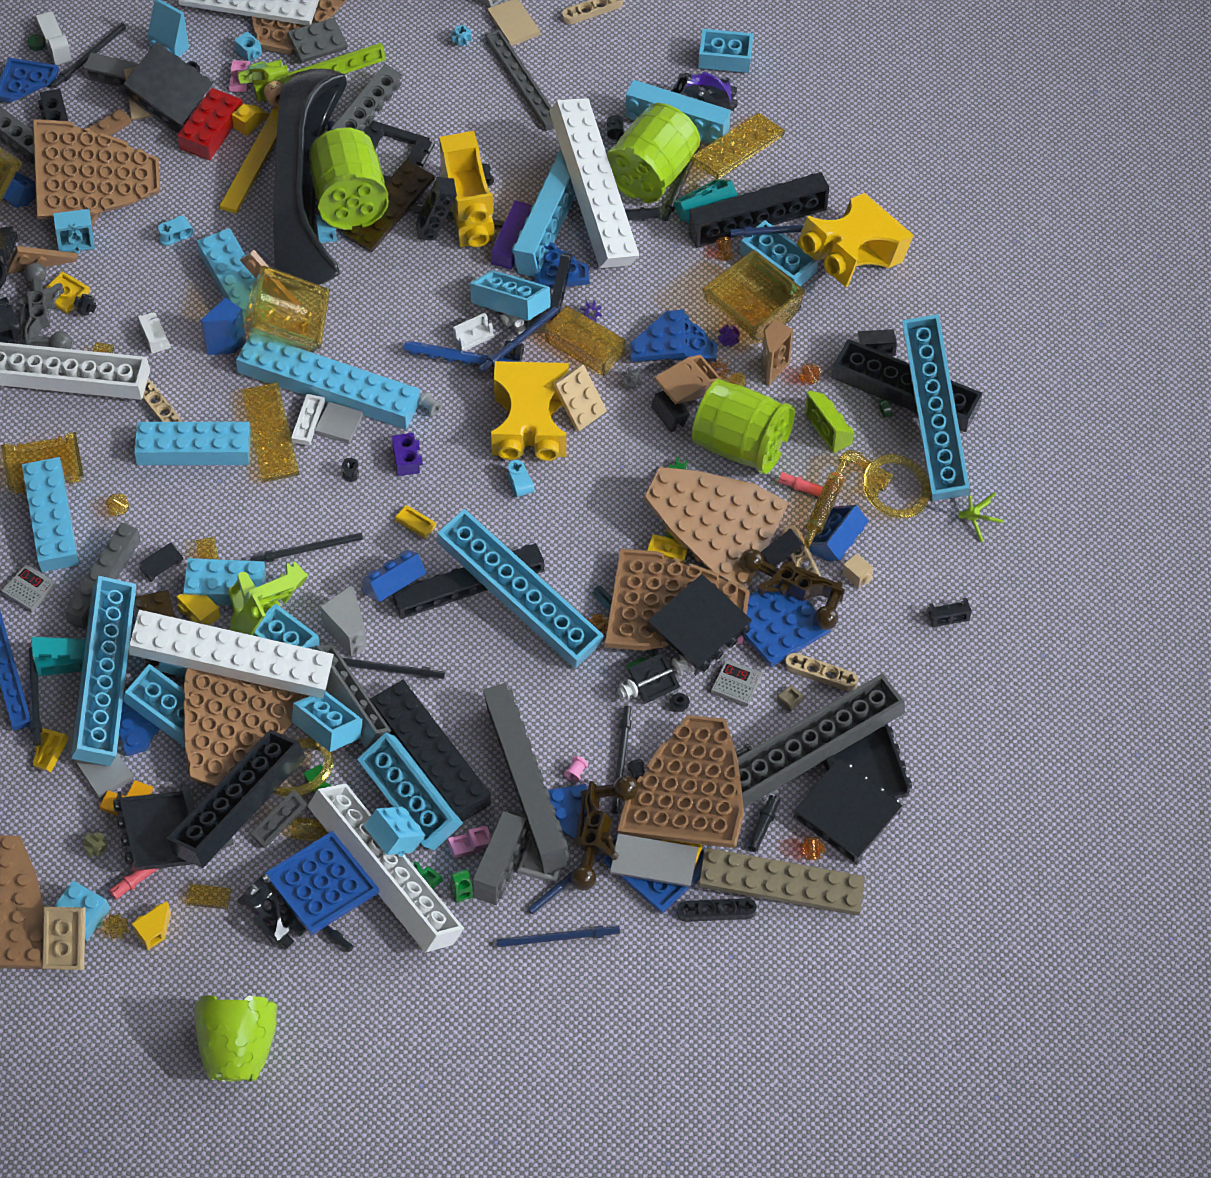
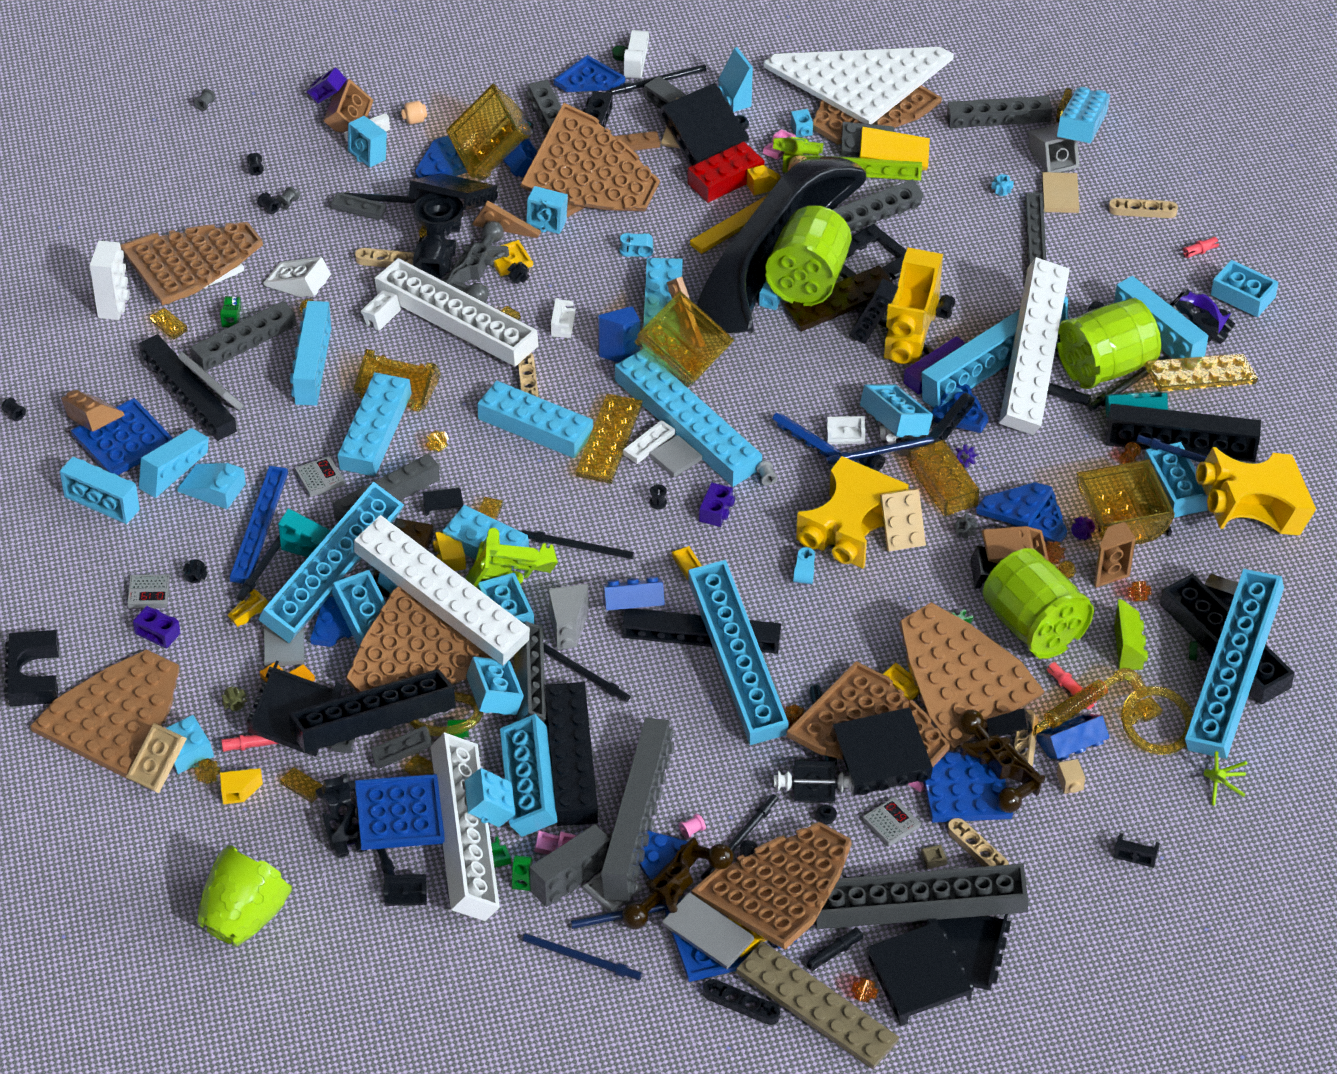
camera: 30 degrees right, 10 degrees down
none -> black hinge [384,874,427,906]
none -> yellow tile [859,127,930,171]
none -> coral pin [1183,236,1219,258]

